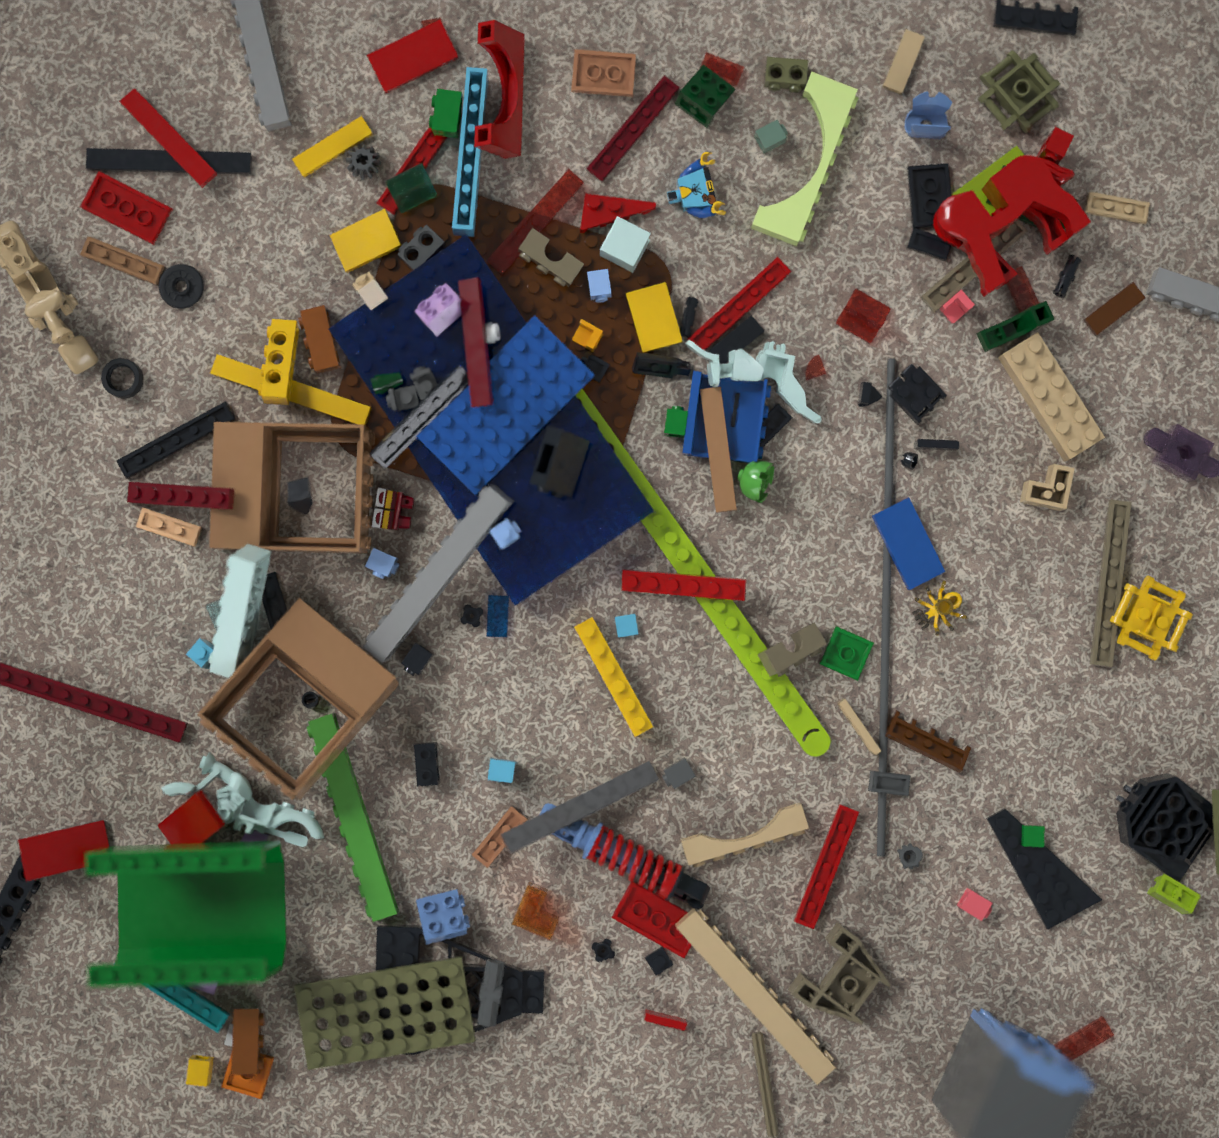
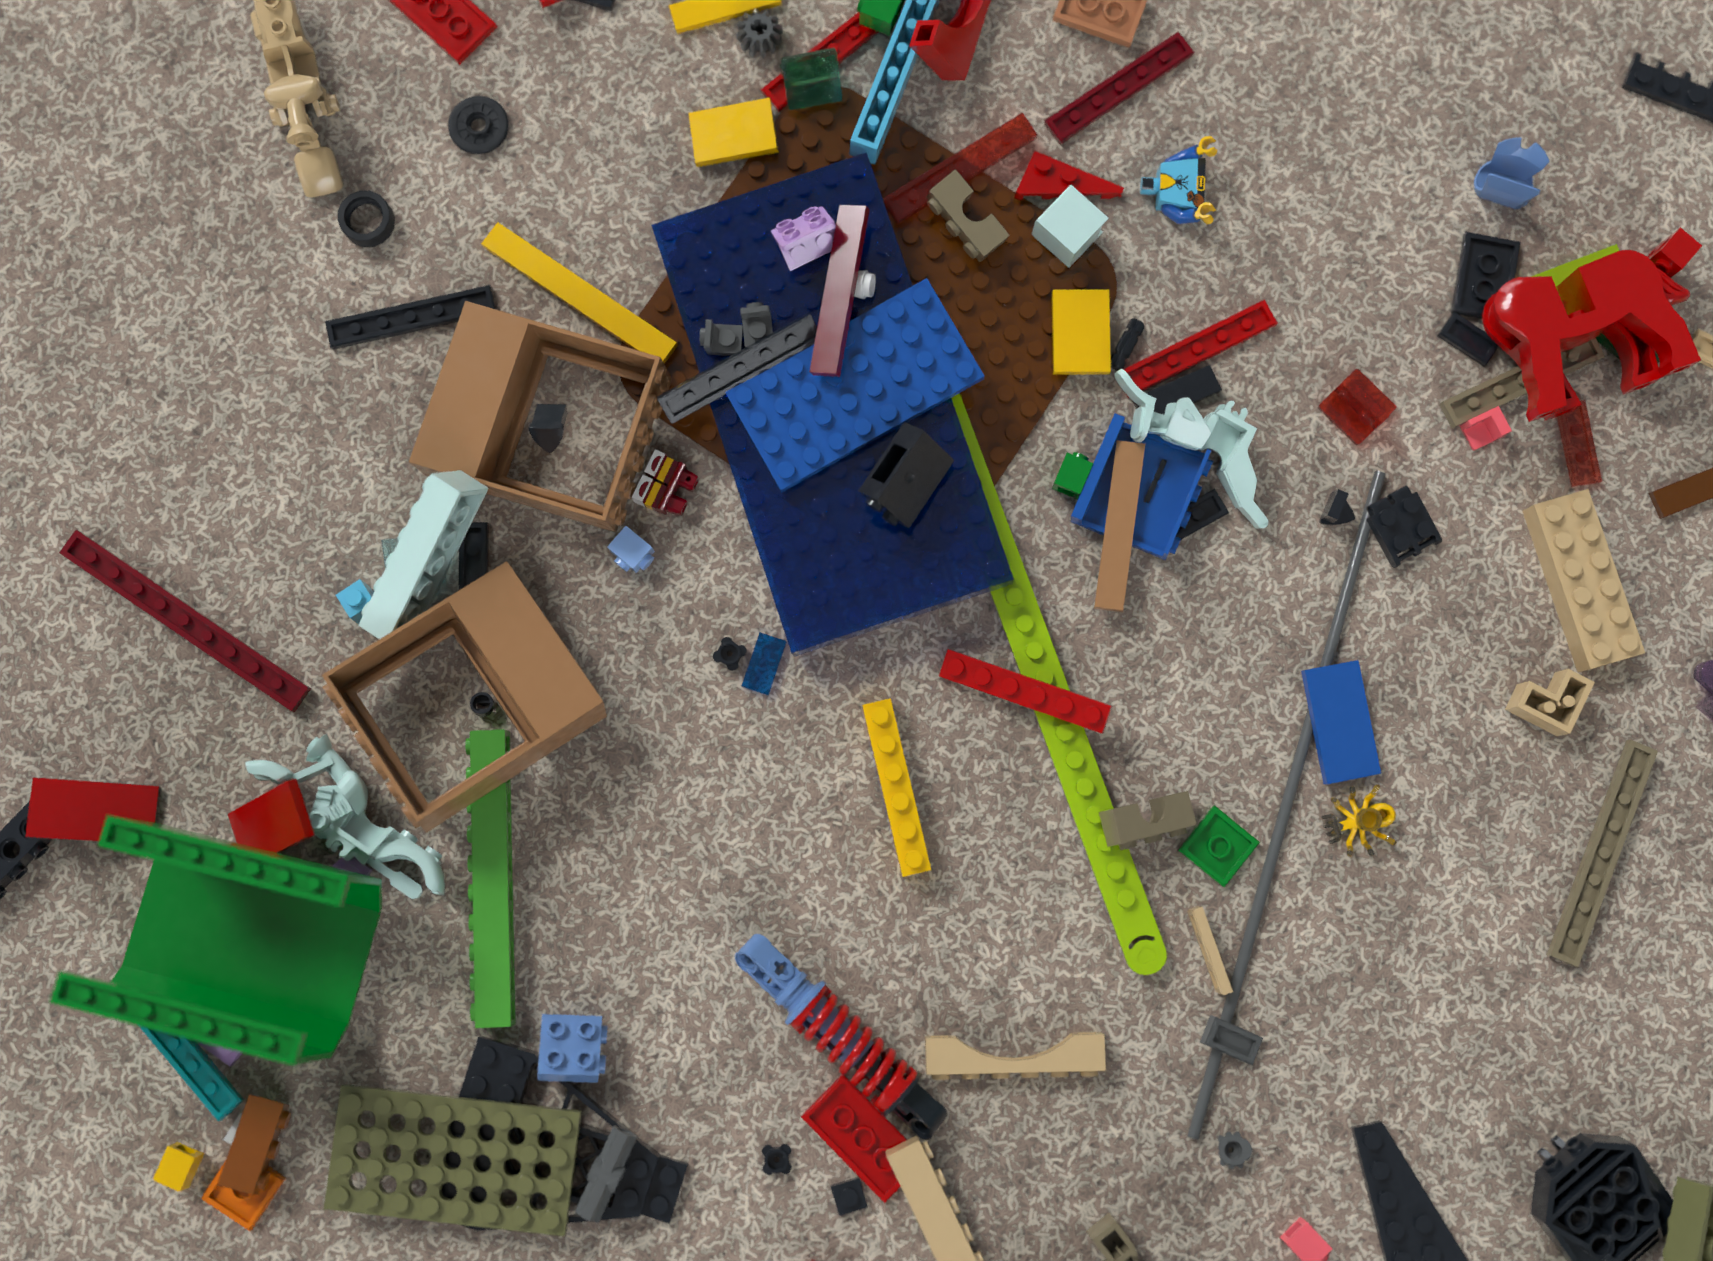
camera: 15 degrees right, 5 degrees down
medium nougat tile [80,236,165,286] -> none
dark red plate [127,482,235,510] -> none
light nougat tile [136,507,202,547] -> none
yellow brick [258,319,299,405] -> none
dark orange brick [298,305,341,374] -> none
tan slope [352,272,388,310] -> none
light grey brick [364,485,514,663] -> none
dark green cone [370,372,403,395] -> none
dark grey brick [398,225,446,276] -> none
black brick [401,643,434,676] -> none
black brick [414,742,440,787] -> none
nougat plate [472,806,528,868] -> none
medium azure panel [487,758,516,783] -> none
light blue brick [490,519,521,549] -> none
flat silver tile [501,761,659,854] -> none
clear orange brick [512,882,559,940] -> none
light orange panel [572,319,603,352] -> none
black tile [580,351,610,383] -> none
light blue brick [587,269,611,302] -> none
medium azure tile [615,614,638,637] -> none
black hinge [632,352,691,379] -> none
dark grey brick [662,757,696,789] -> none
dark green bracket [675,65,735,128] -> none
clear red plate [701,52,744,88] -> none
bright green cylinder [737,460,775,503] -> none
yellowish green arch [751,72,859,246] -> none
sand green brick [754,120,788,154] -> none
olive brick [764,57,808,93] -> none
red plate [793,804,859,929] -> none
clear red tile [805,354,826,381] -> none
tan tile [883,29,925,95] -> none
reddish brown hinge [885,710,971,773] -> none
black hinge [901,452,918,470] -> none
black tile [914,439,959,451] -> none
dark green arch [976,301,1055,352] -> none
olive brick [978,50,1061,133] -> none
green tile [1022,825,1045,847] -> none
black pin [1053,255,1081,298] -> none
yellow brick [1109,575,1193,661] -> none

